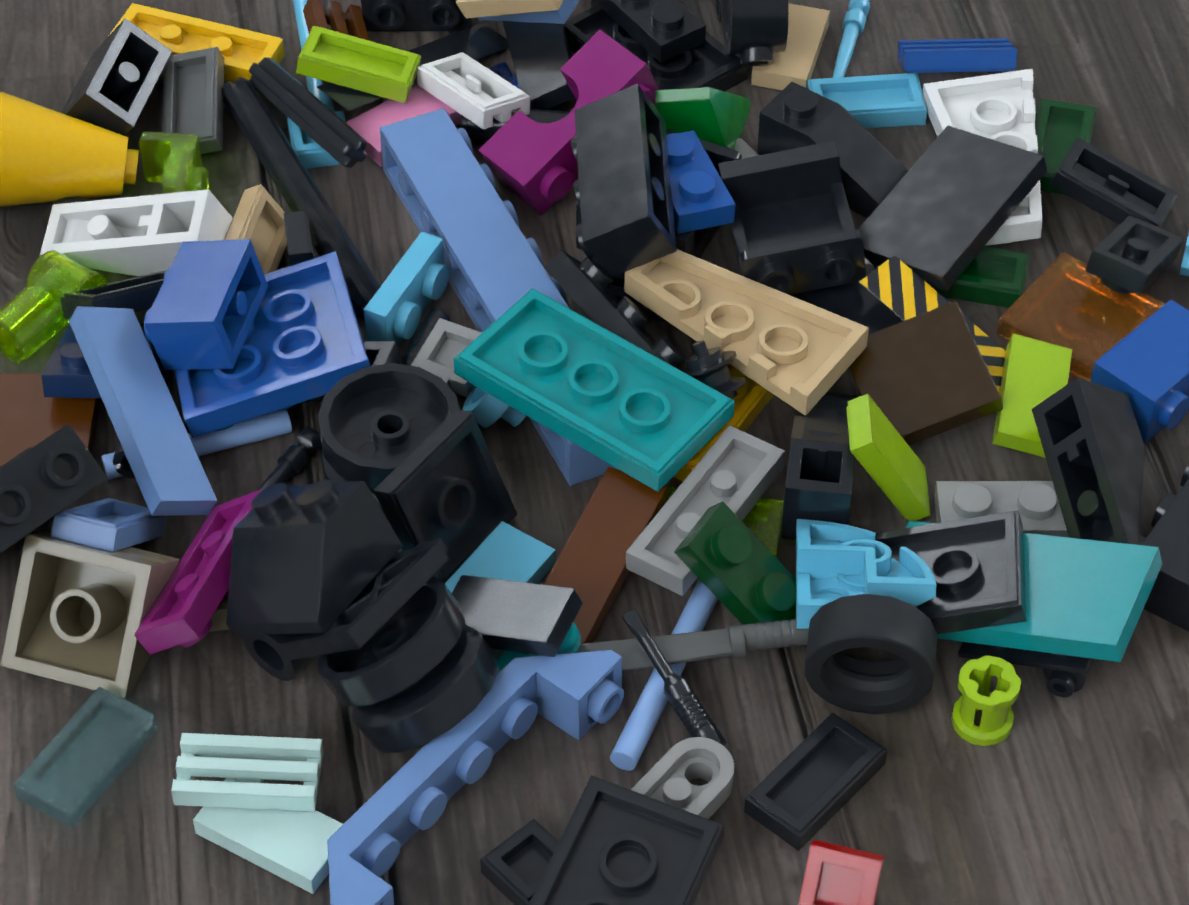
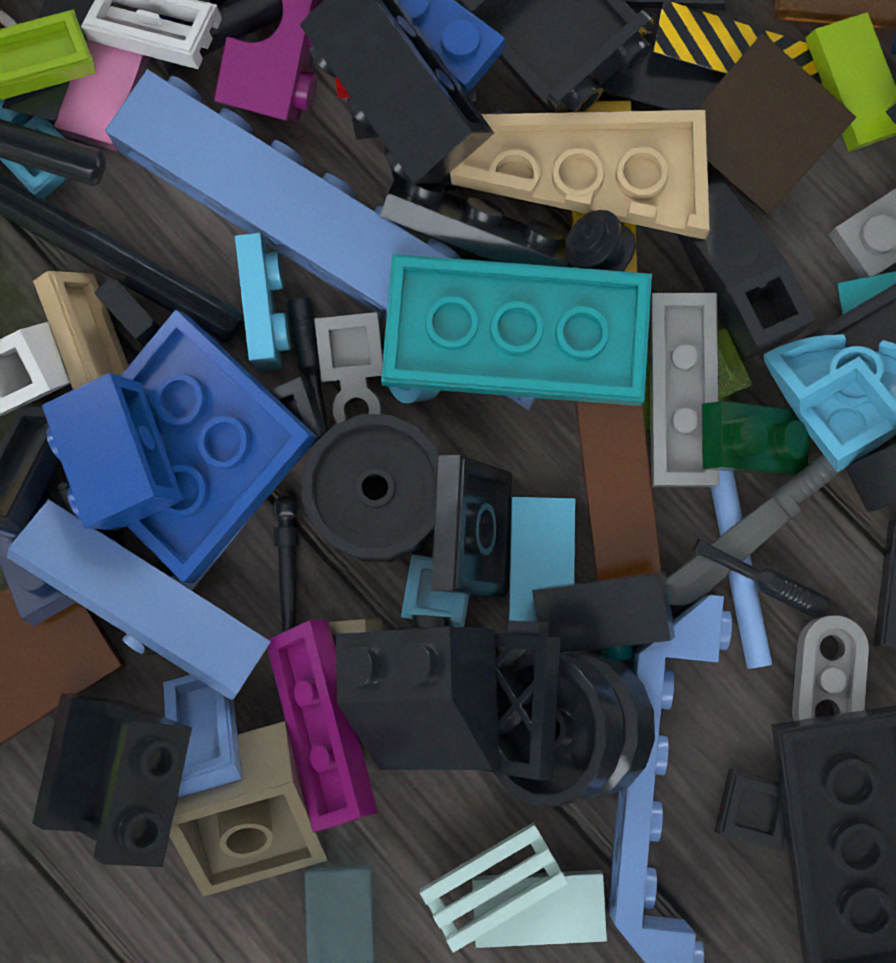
camera: 30 degrees left, 35 degrees up
lime tile [846,394,931,521] -> none

